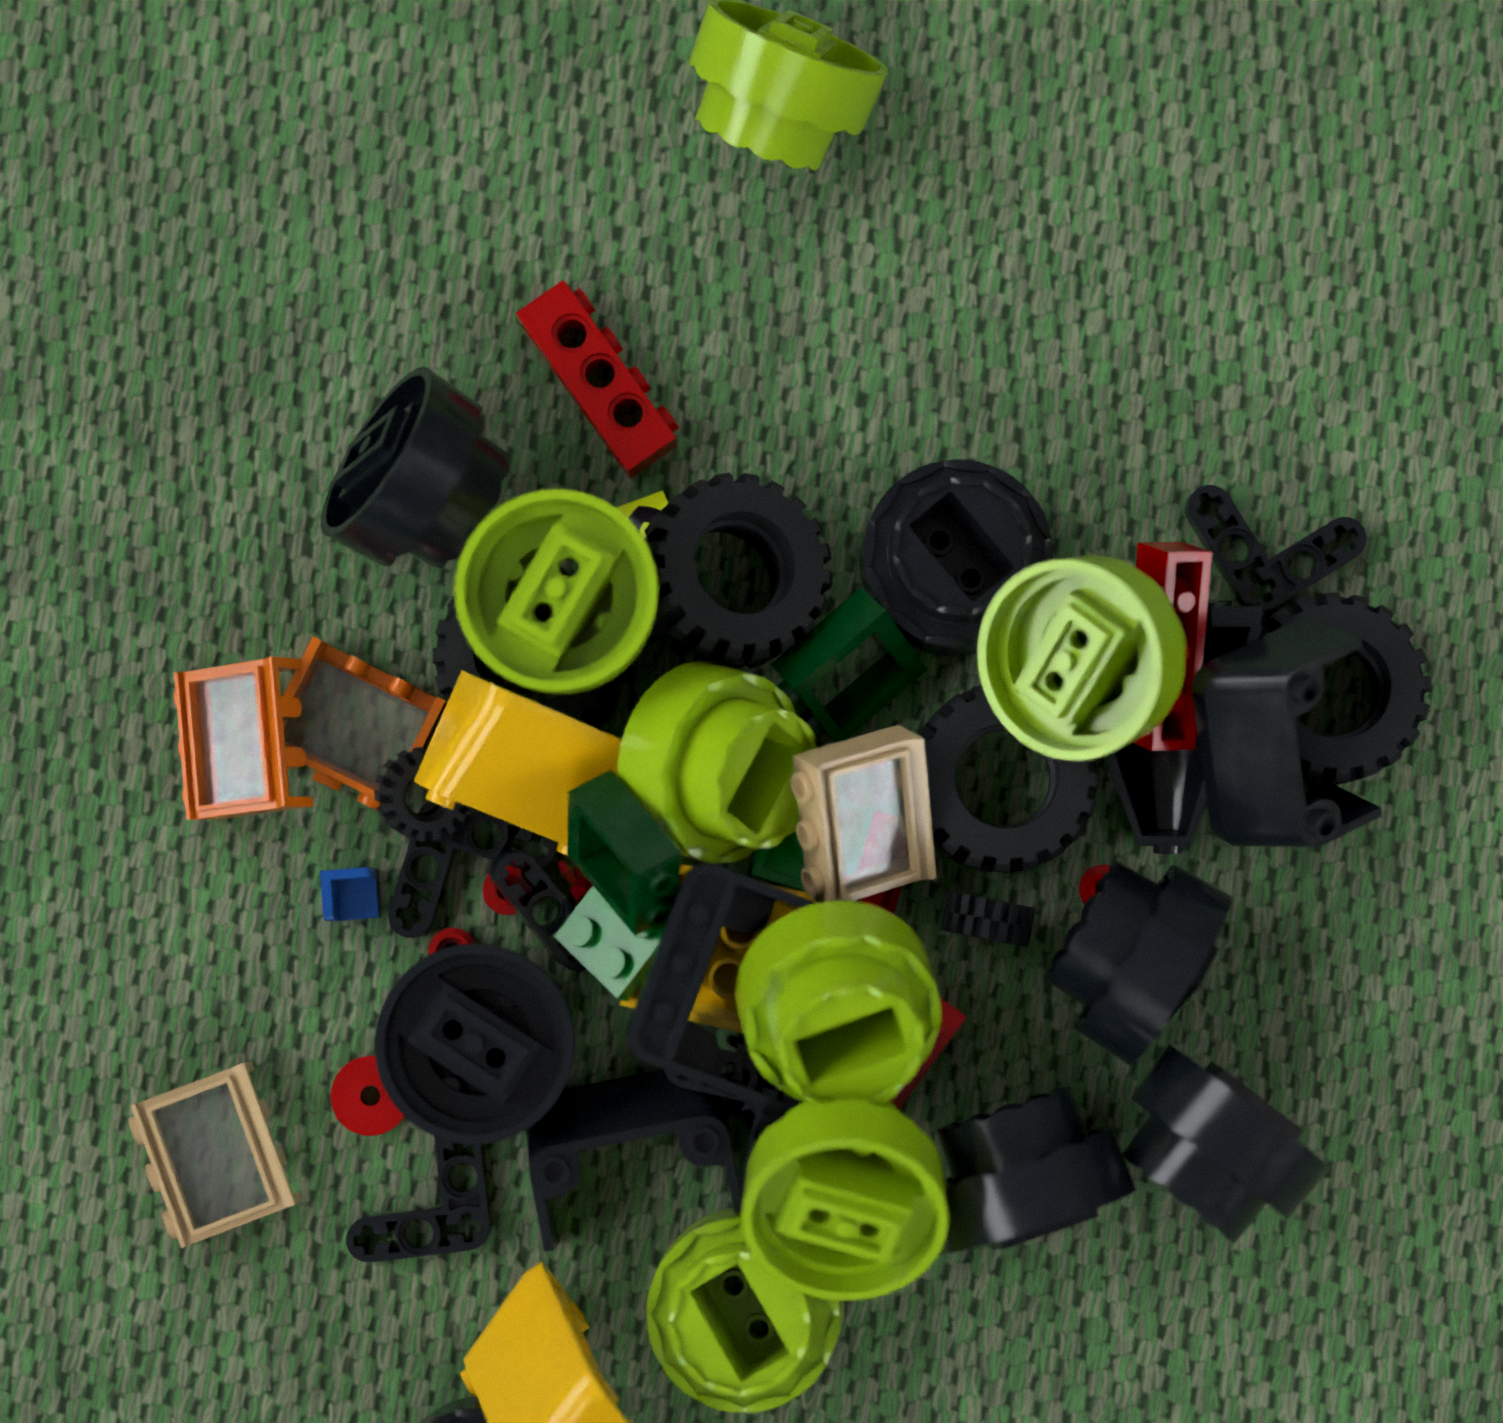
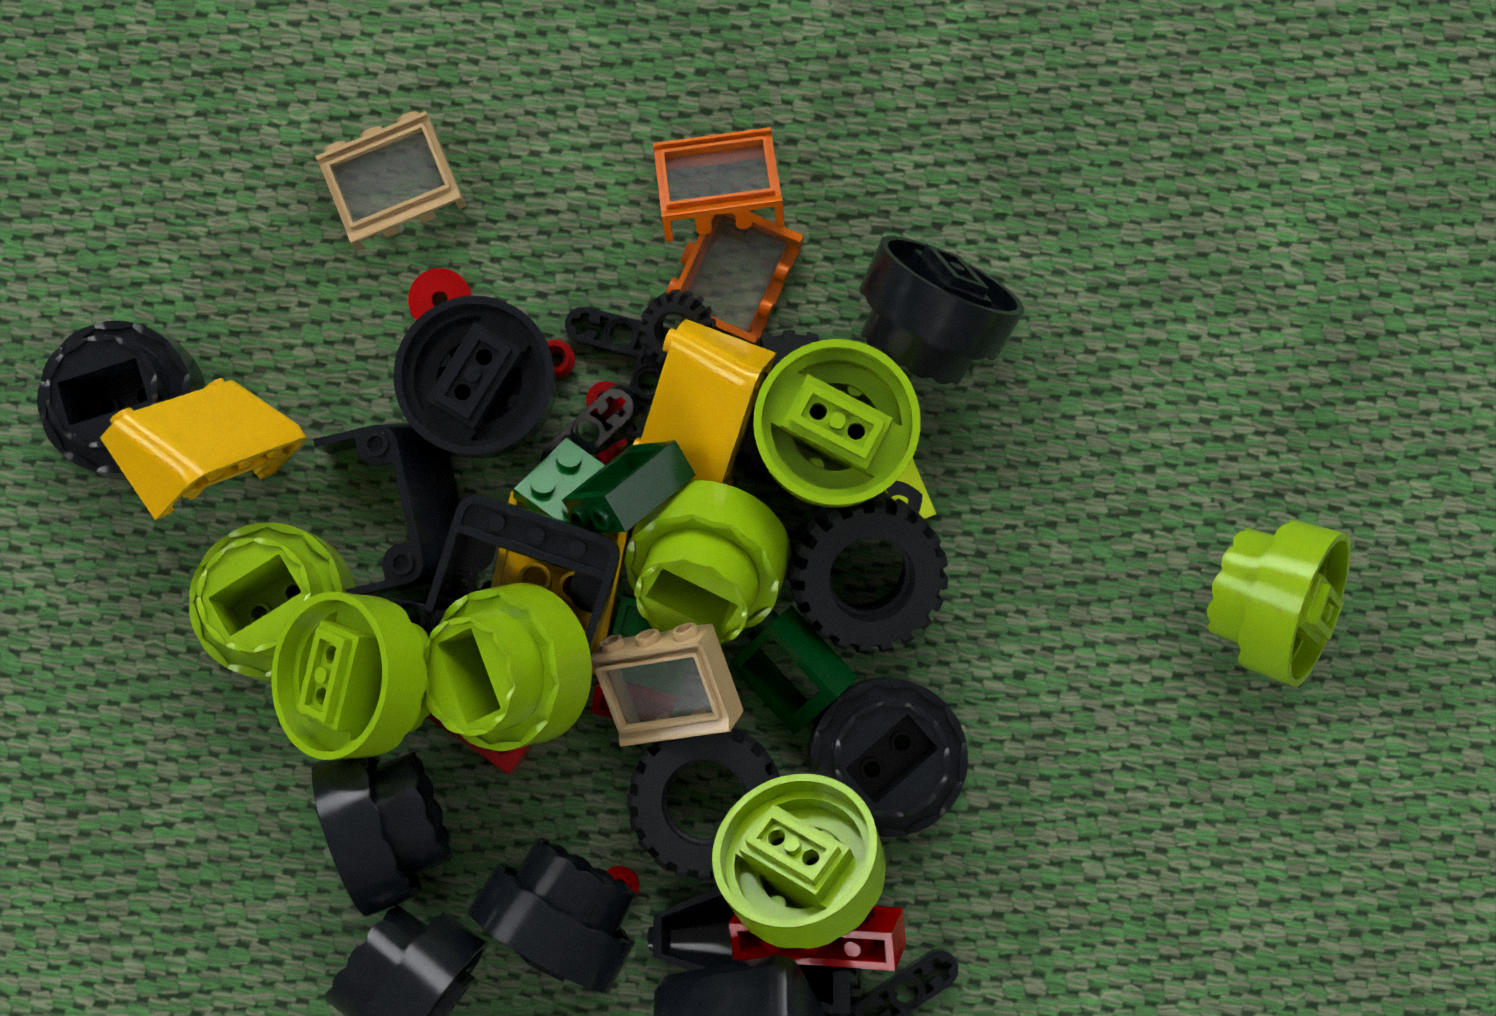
camera: 95 degrees right, 0 degrees up
blue panel [320,867,381,922] -> none
black beam [346,1137,492,1263] -> none
red brick [516,280,679,479] -> none
black tyre [941,891,1036,948] -> none

